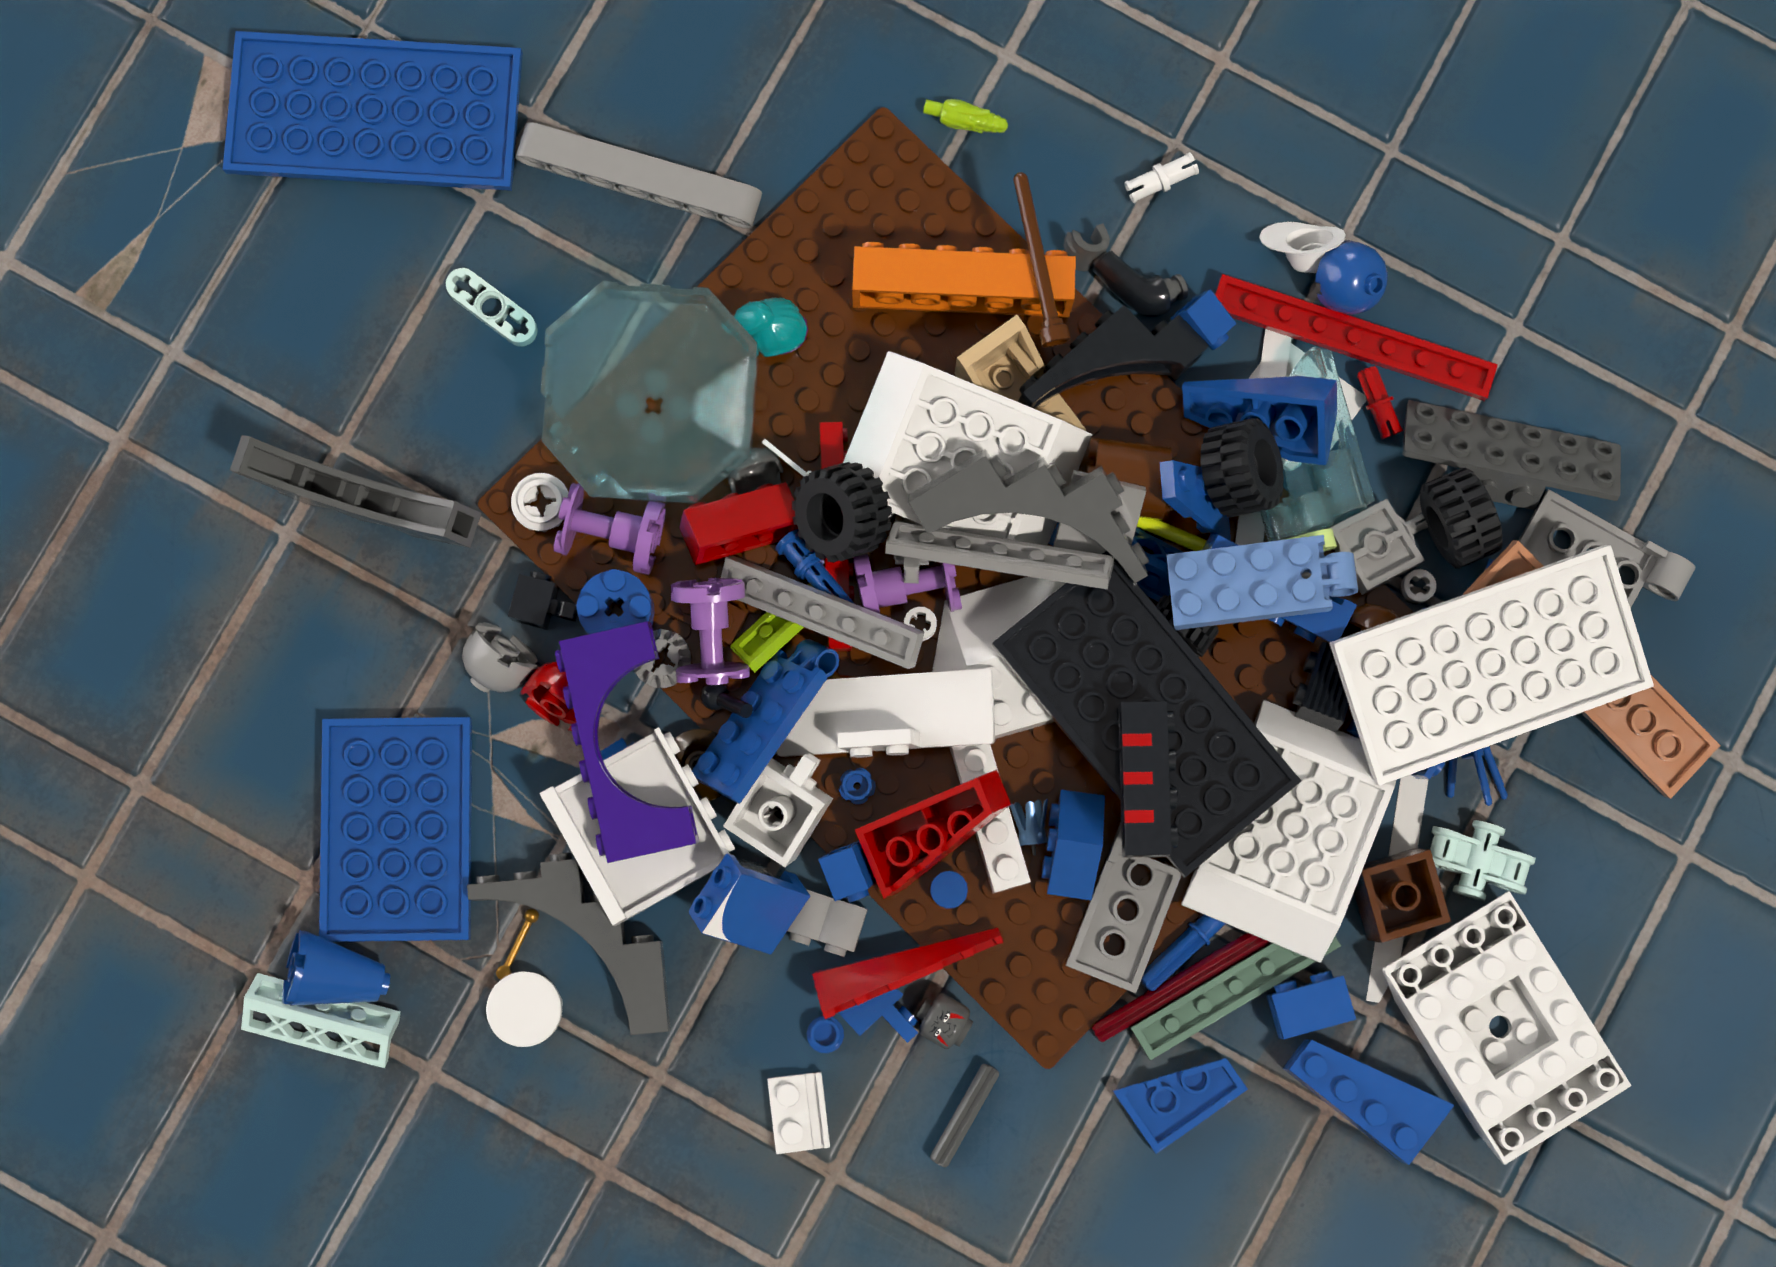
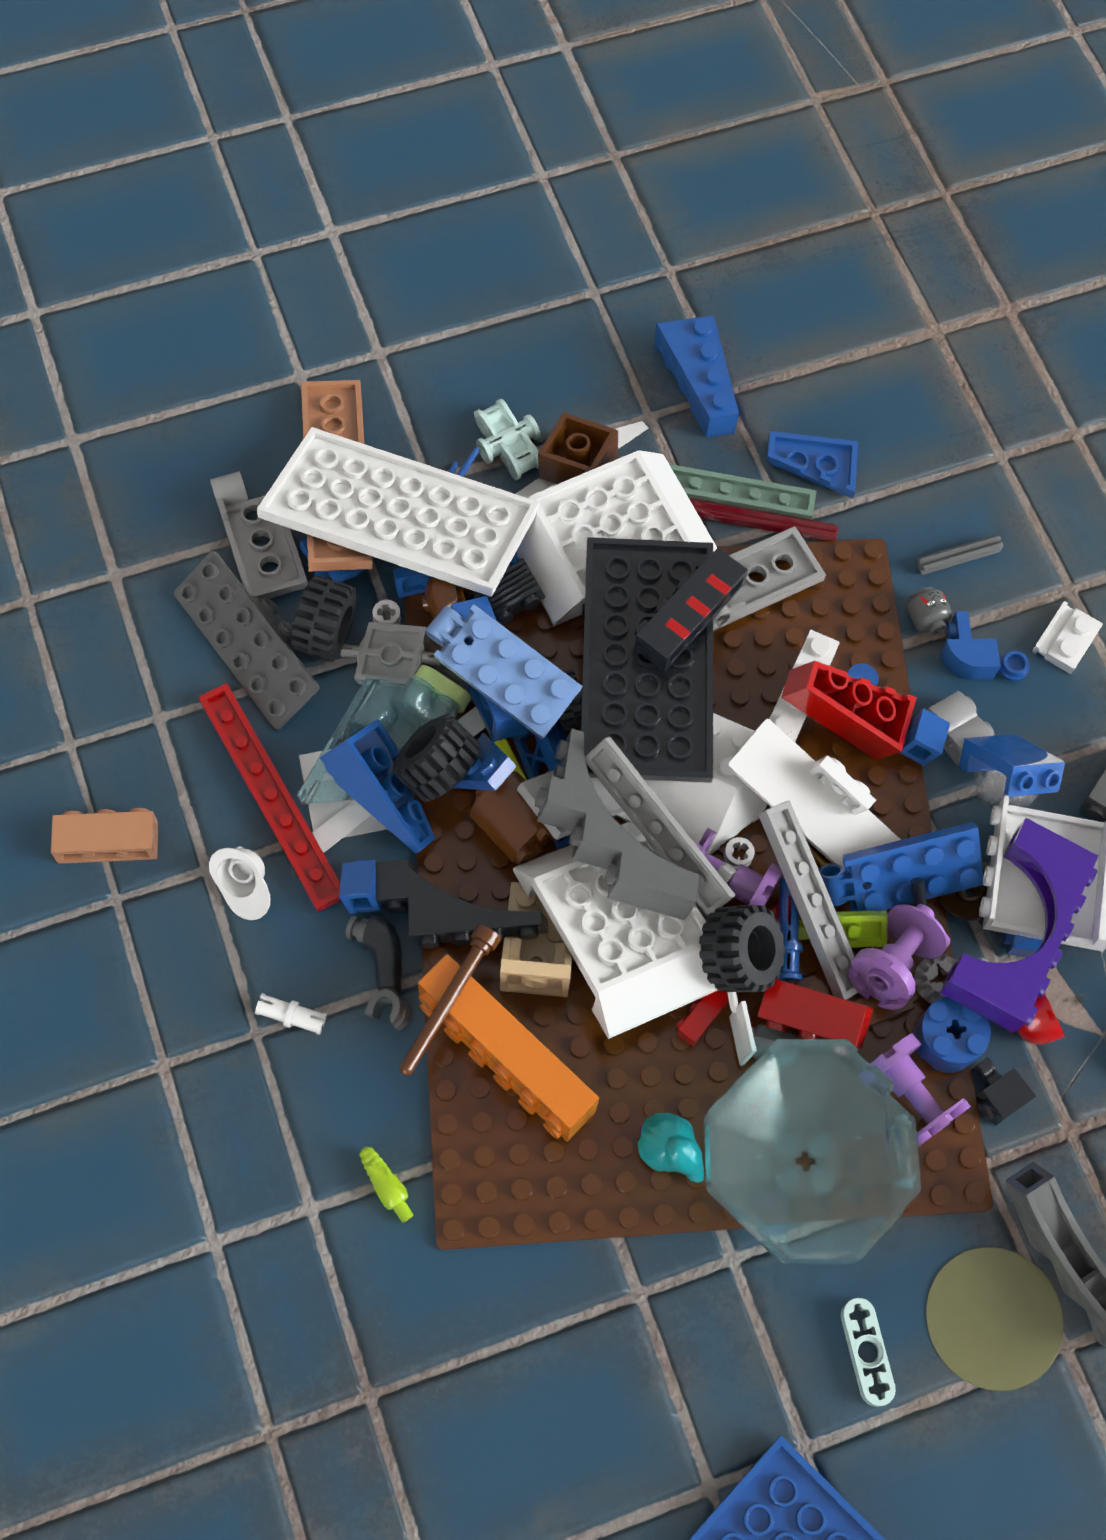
camera: 140 degrees left, 15 degrees down
light grey cylinder [462,622,538,692] -> none
white gear [511,473,569,532] -> none
light grey beam [515,122,763,229] -> none
white hinge [723,752,833,867] -> none
red wedge [812,927,1004,1019] -> none
blue plate [839,768,876,804] -> none
flat silver piece [1010,799,1048,856] -> none
blue brick [1041,790,1105,900] -> none
blue axle [1141,914,1225,991] -> none
blue brick [1266,970,1356,1039] -> none
blue cylinder [1315,240,1388,315] -> none
red axle [1357,366,1403,440] -> none
white slope [1382,891,1632,1165] -> none
none -> nougat brick [51,808,158,864]
none -> olive sticker [926,1247,1064,1391]

